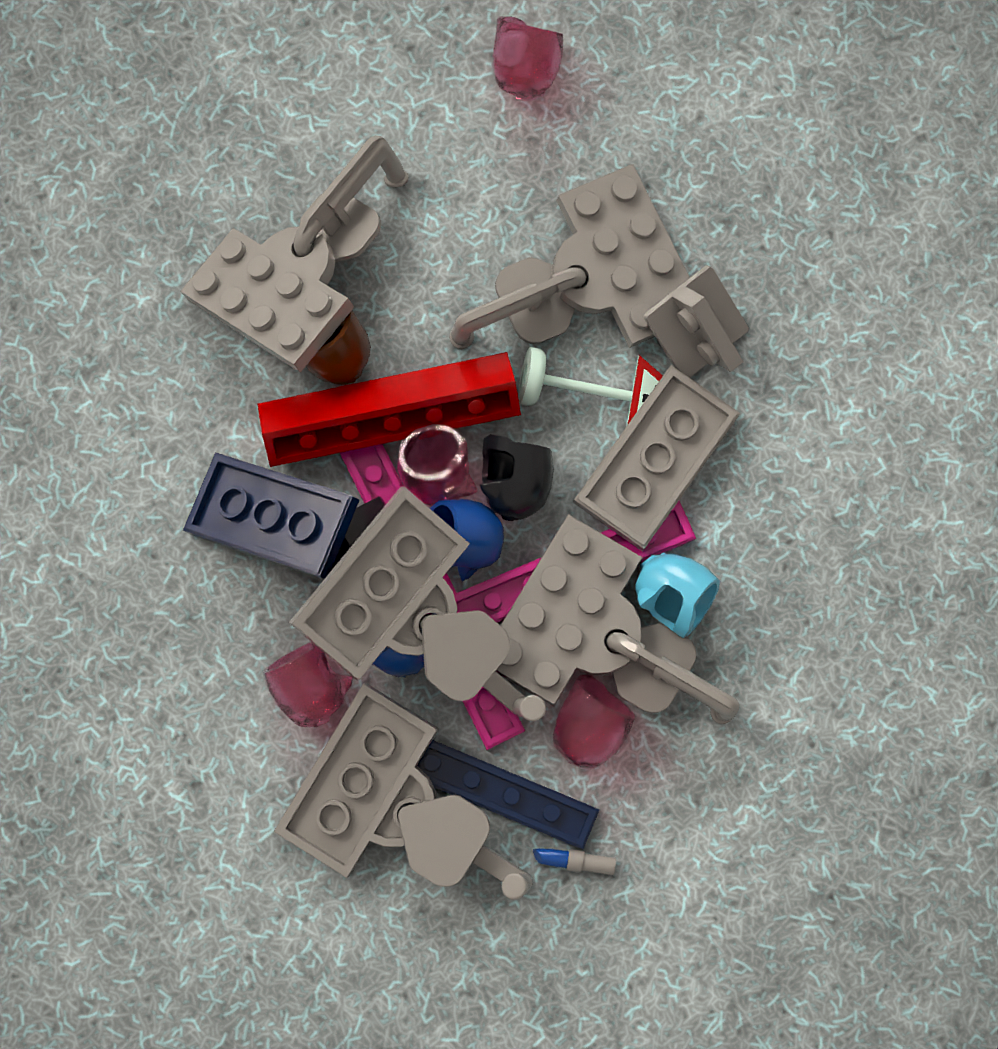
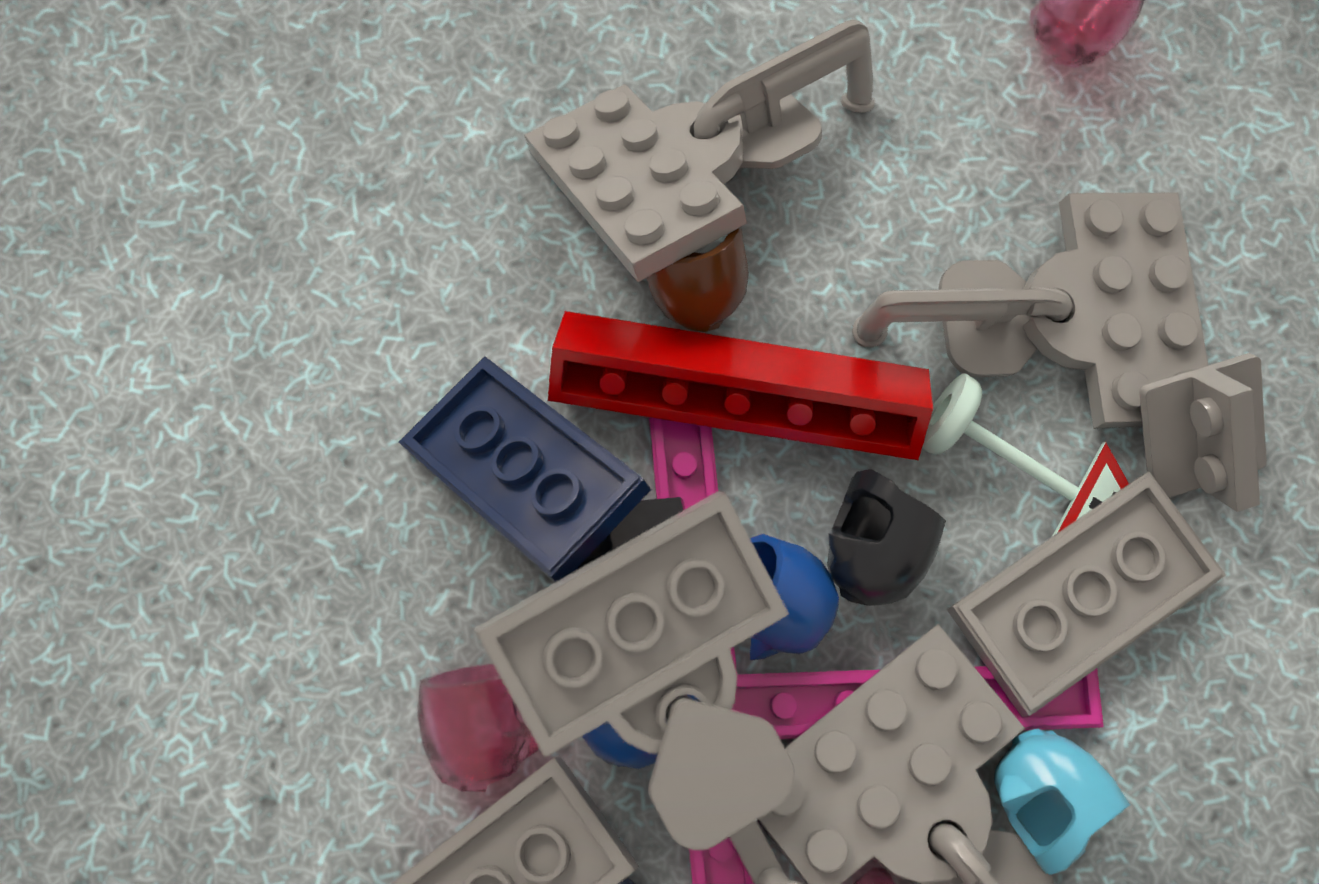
camera: 20 degrees right, 5 degrees down
clear pink piece [397,424,478,506] -> none

